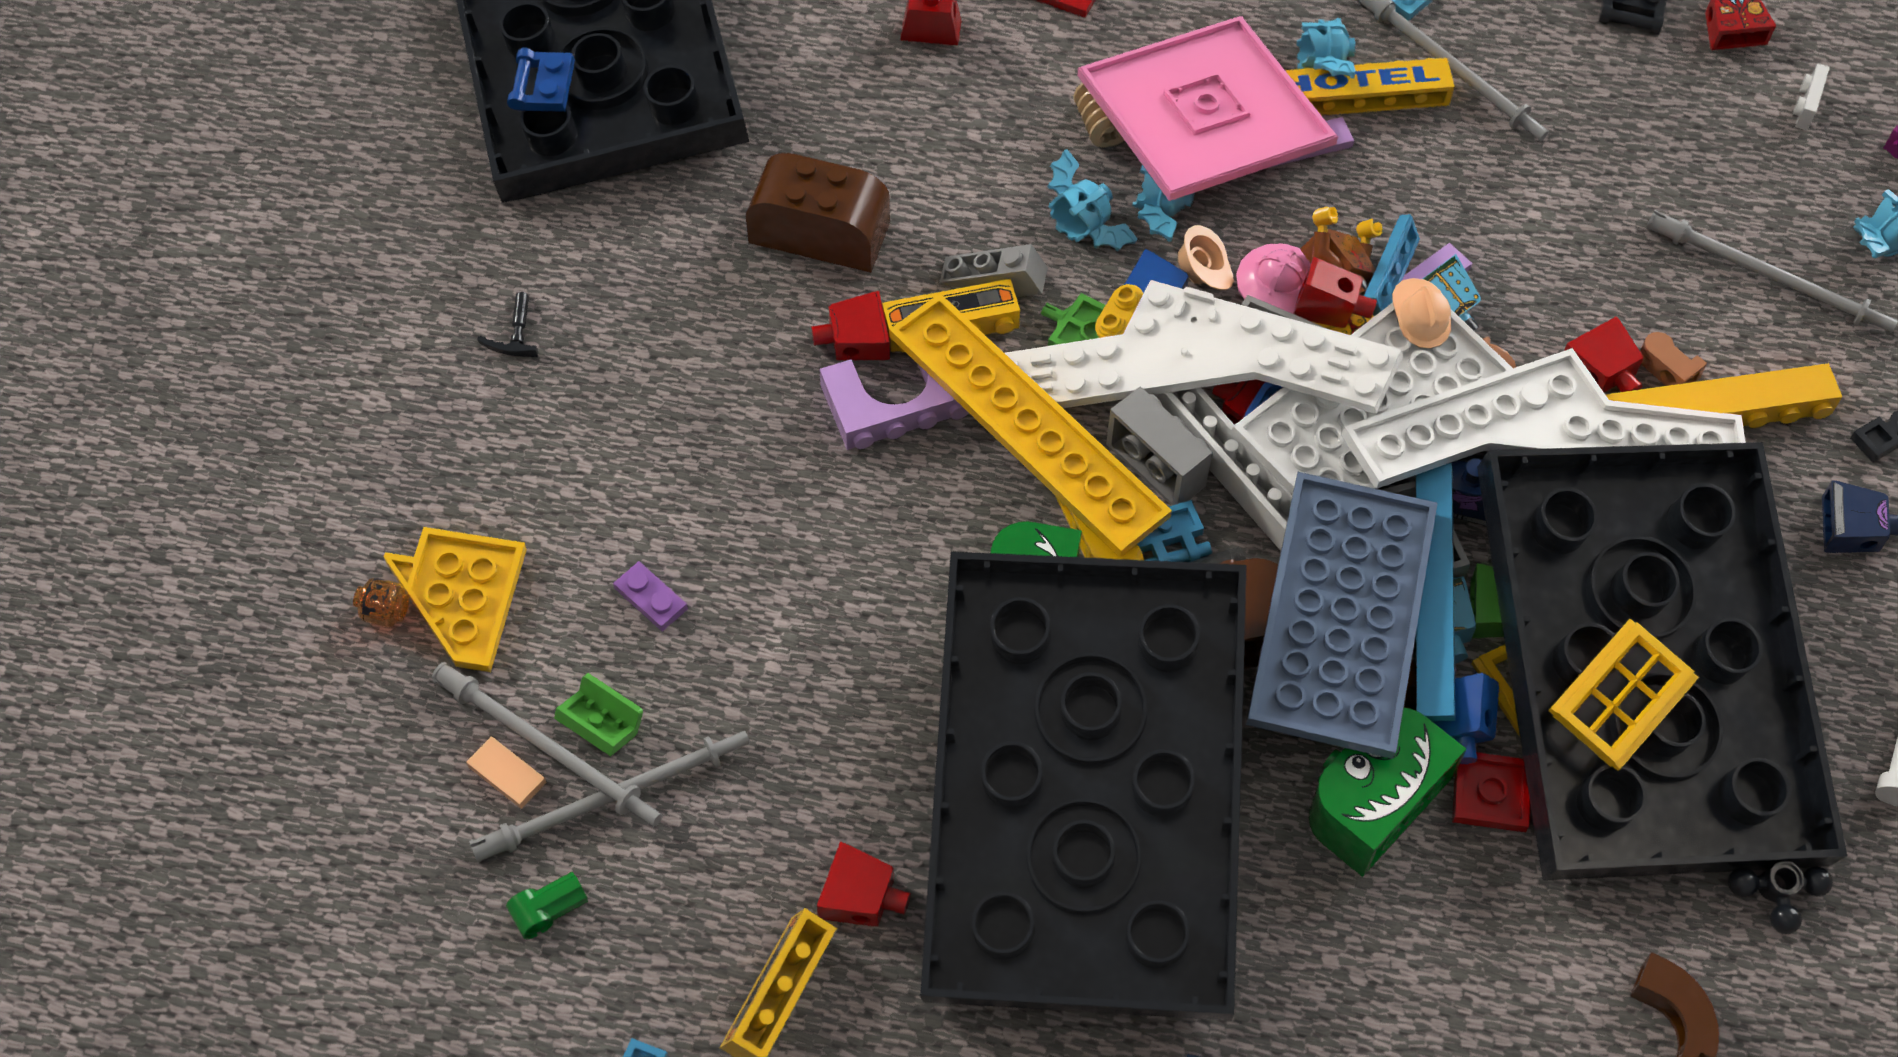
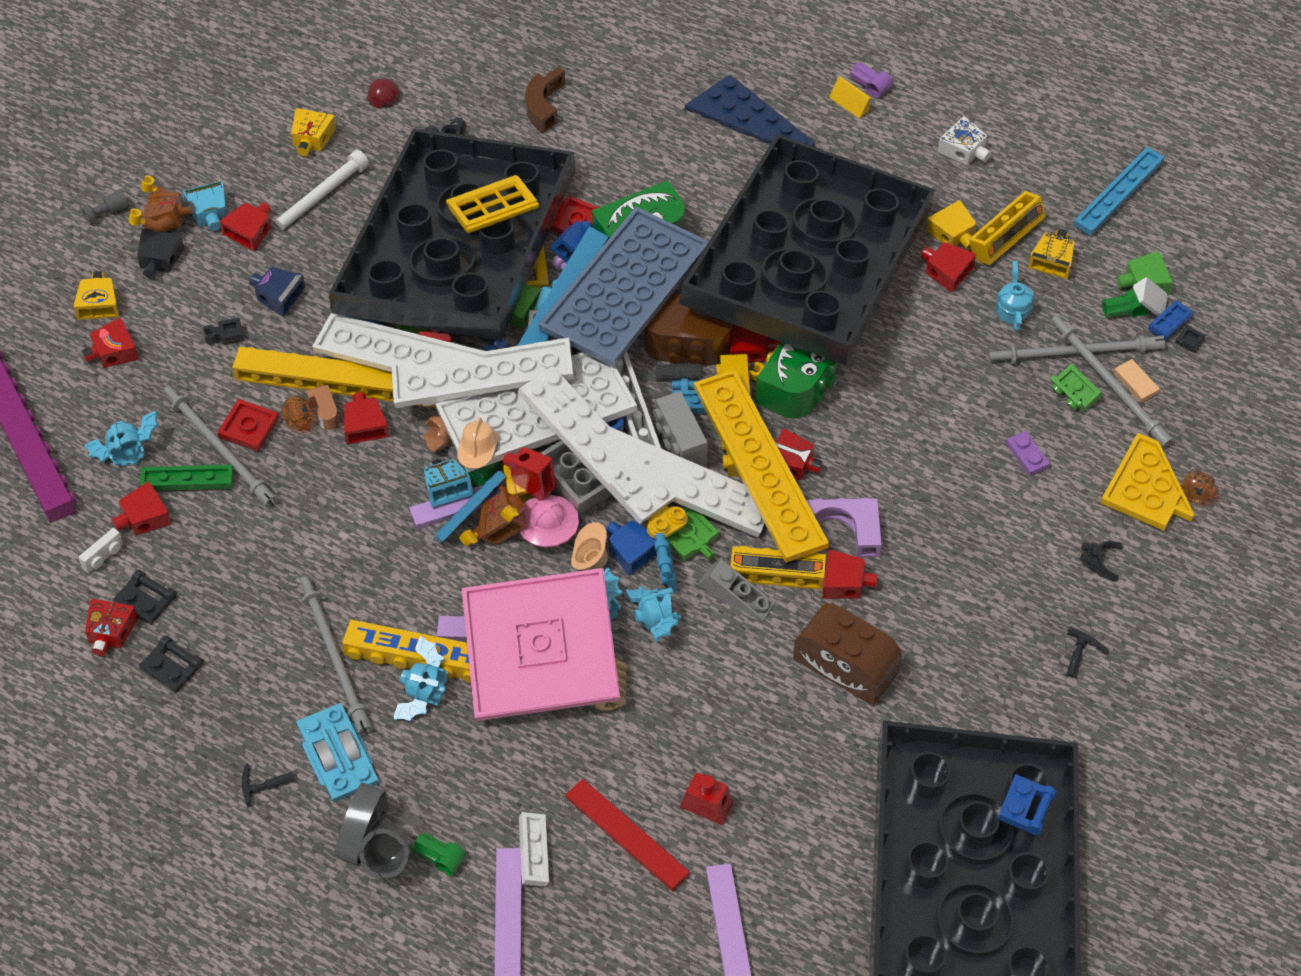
camera: 160 degrees left, 5 degrees down
none -> red torso [111,481,171,536]
none -> black plate [113,569,177,625]
none -> green plate [139,465,234,491]
none -> red plate [217,399,279,452]
none -> clear orange head [281,396,314,431]
none -> dark azure plate [654,533,678,592]
none -> red torso [776,428,823,480]
none -> yellow torso [926,200,977,250]
none -> medium azure helmet [995,261,1034,330]
none -> yellow torso [1028,229,1074,280]
none -> black helmet [1080,541,1122,581]
none -> bright green torso [1117,251,1173,296]
none -> white slope [1133,278,1167,316]
none -> blue plate [1148,300,1194,341]
none -> black tile [1175,325,1206,353]

